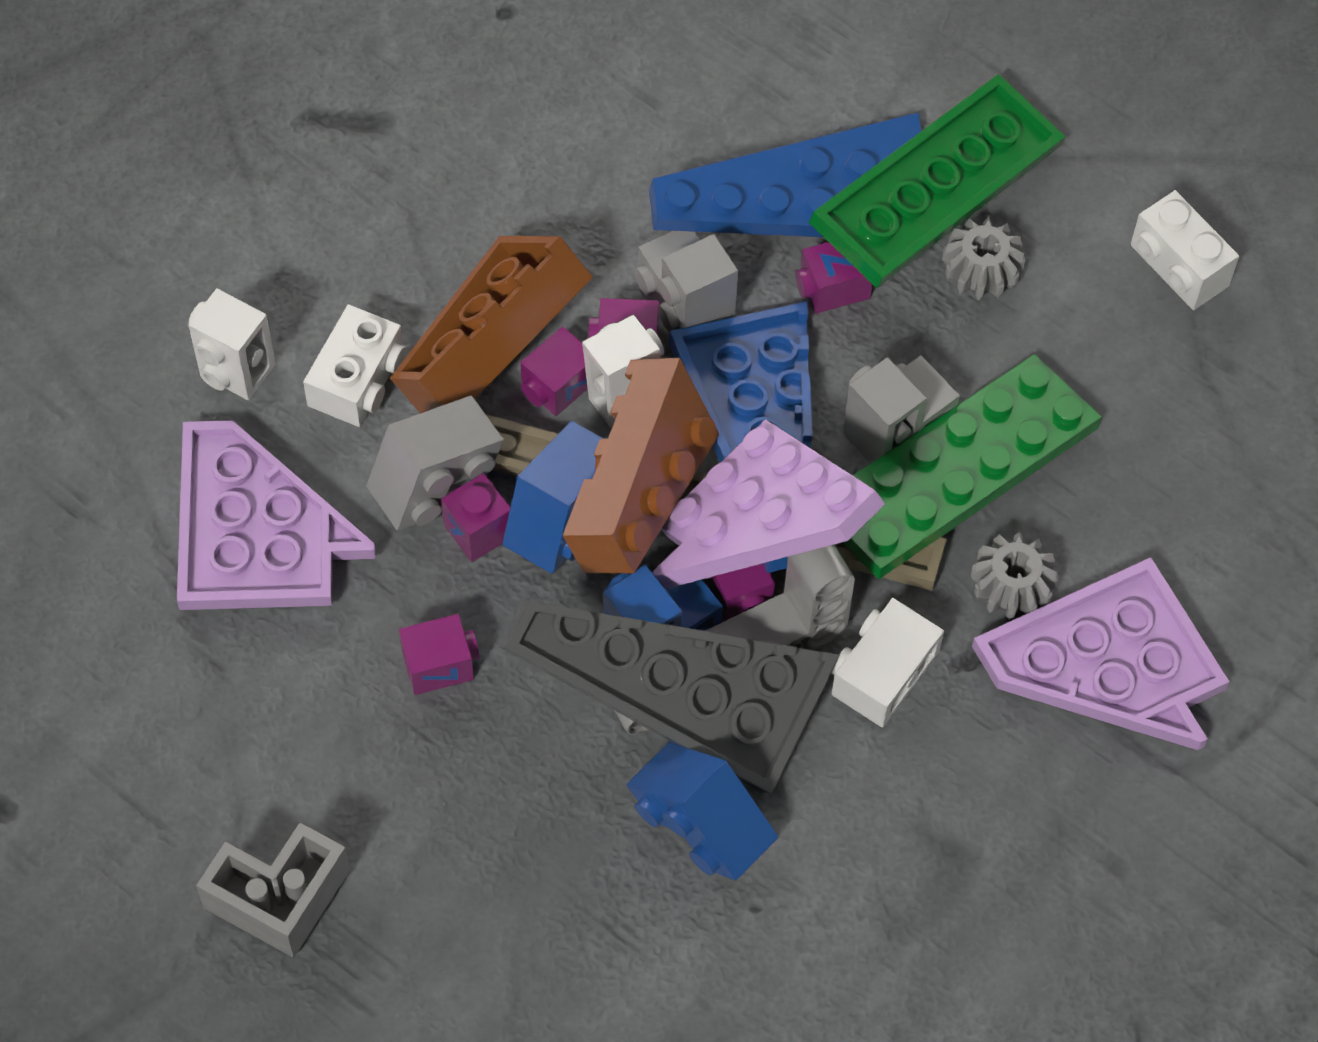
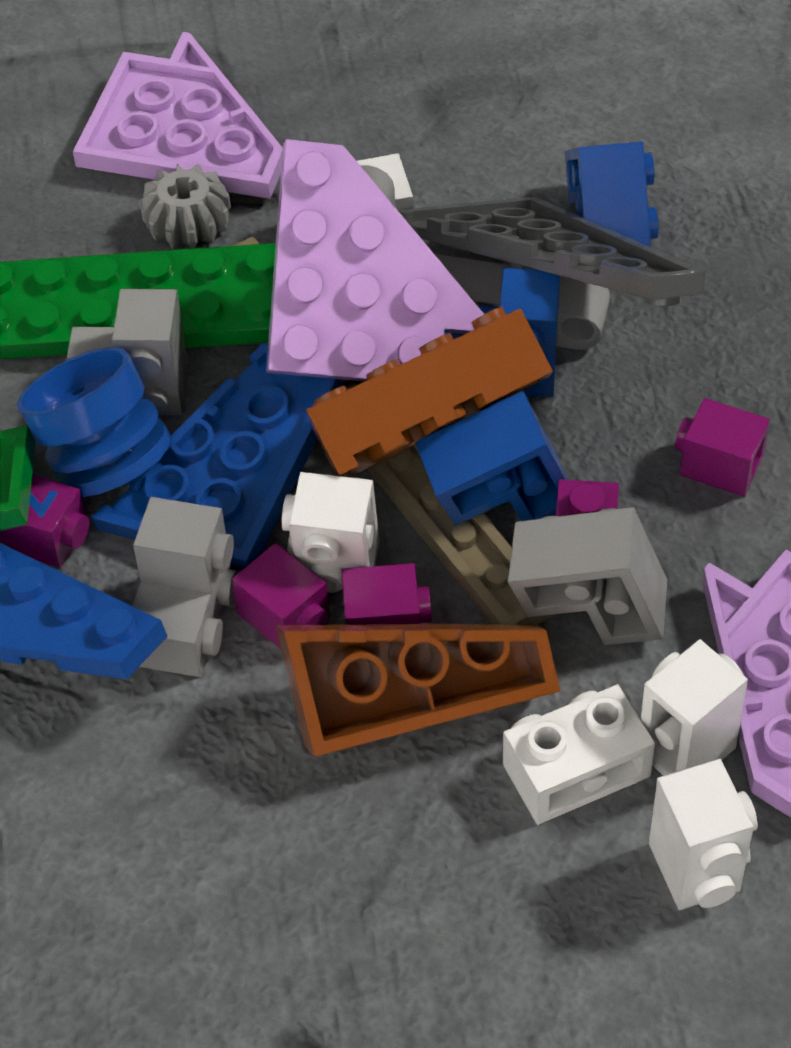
camera: 135 degrees left, 10 degrees down
none -> blue wheel [17,347,171,497]
none -> white brick [641,639,748,776]

